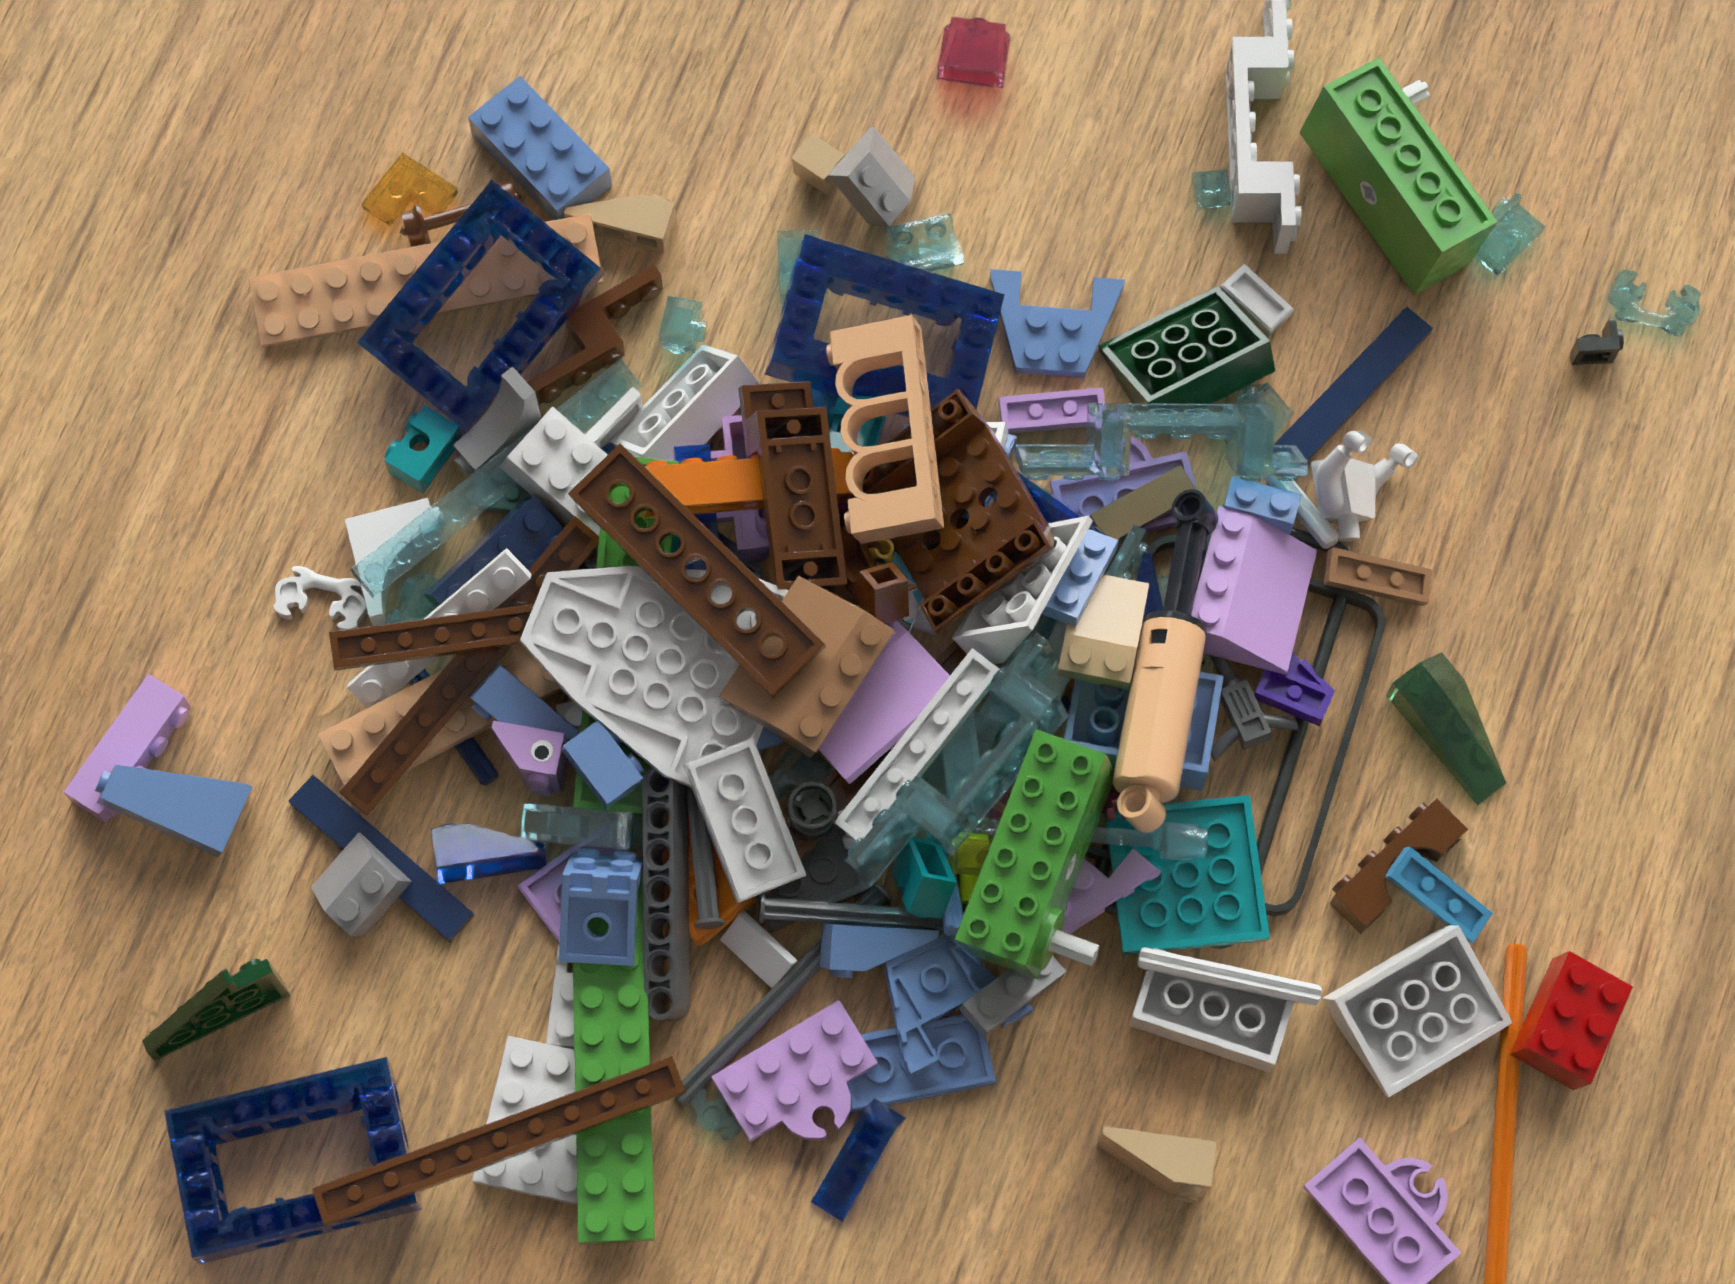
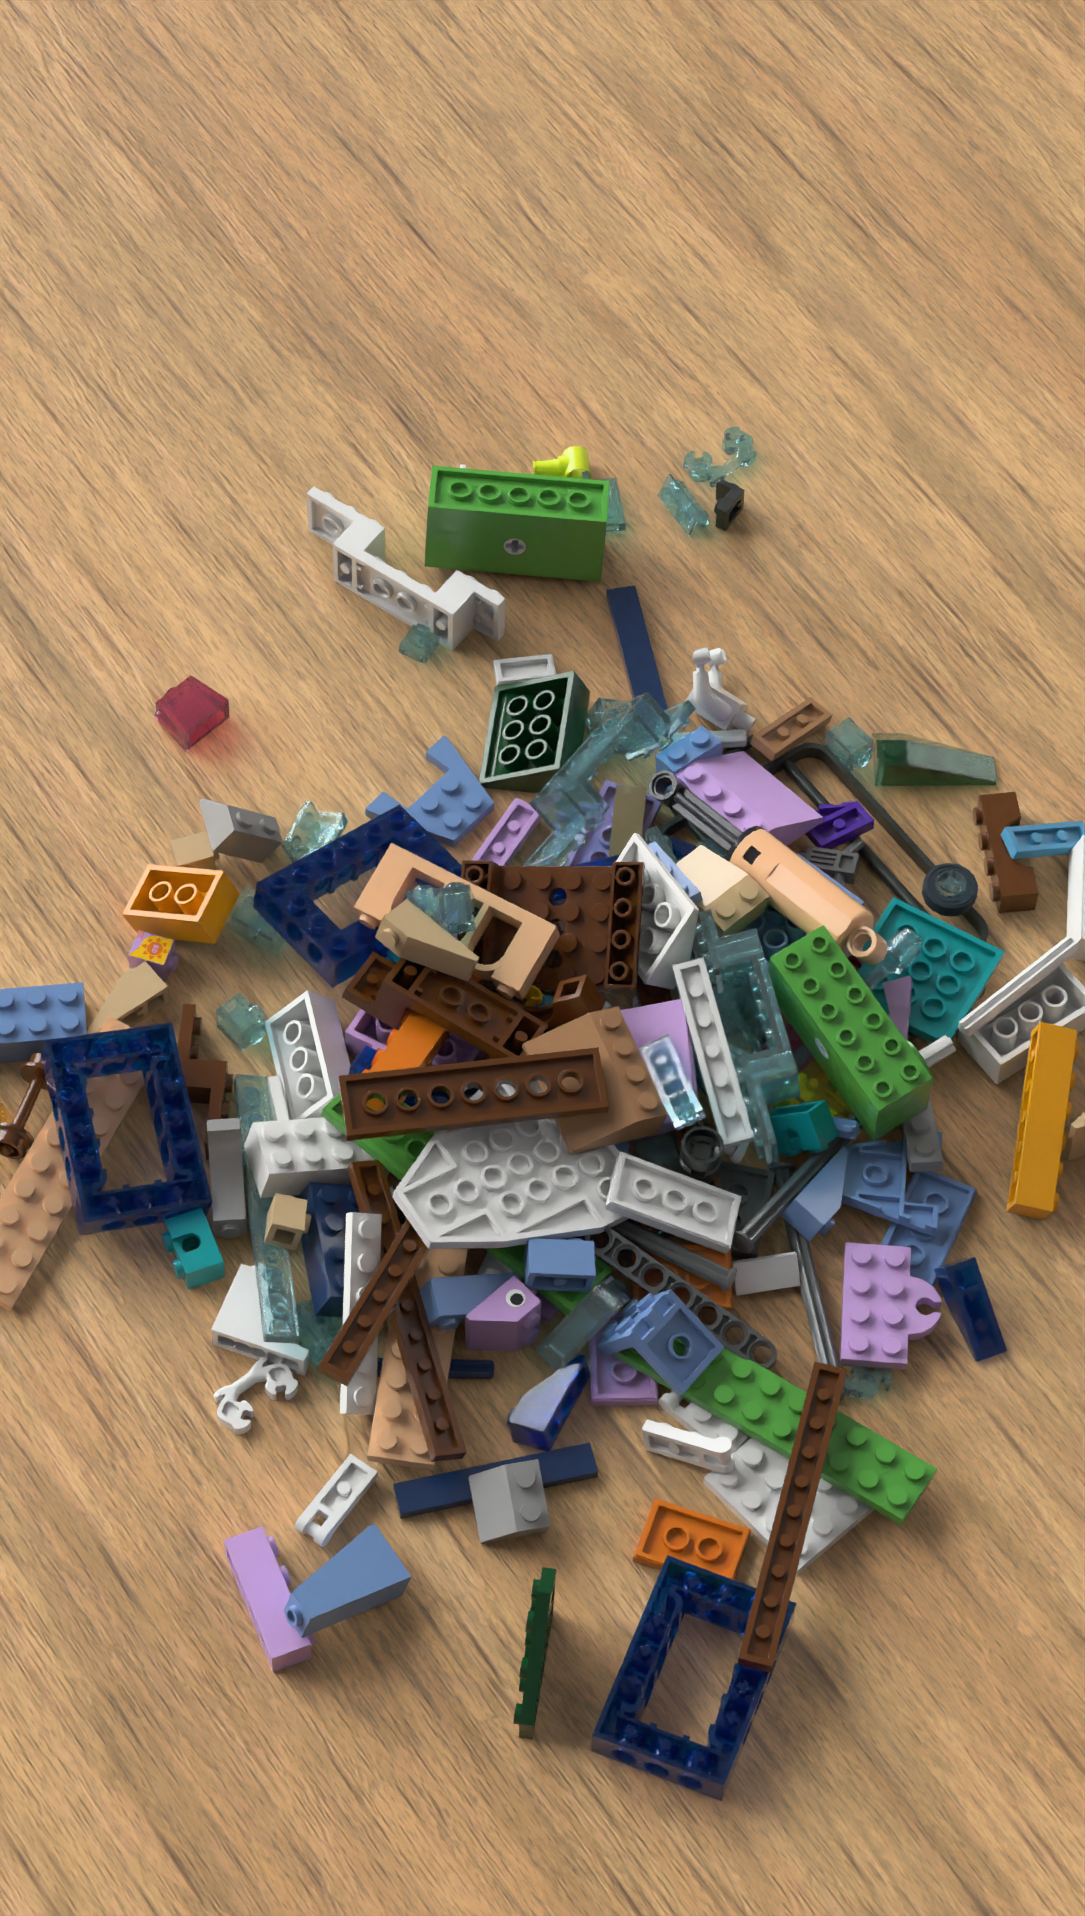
camera: 55 degrees left, 15 degrees down
none -> light orange brick [123,864,240,944]
none -> brick [128,930,179,982]
none -> tan brick [264,1193,311,1251]
none -> white plate [294,1454,378,1547]
none -> tan slope [375,899,479,981]
none -> clear light blue slope [406,882,476,934]
none -> neon yellow pin [532,446,591,479]
none -> orange tile [633,1498,752,1593]
none -> clear light blue slope [639,1035,706,1131]
none -> white plate [641,1419,735,1473]
none -> clear light blue hinge [657,474,709,535]
none -> clear light blue brick [825,717,873,772]
none -> black wheel [922,863,978,917]
none -> light orange brick [1006,1022,1080,1220]

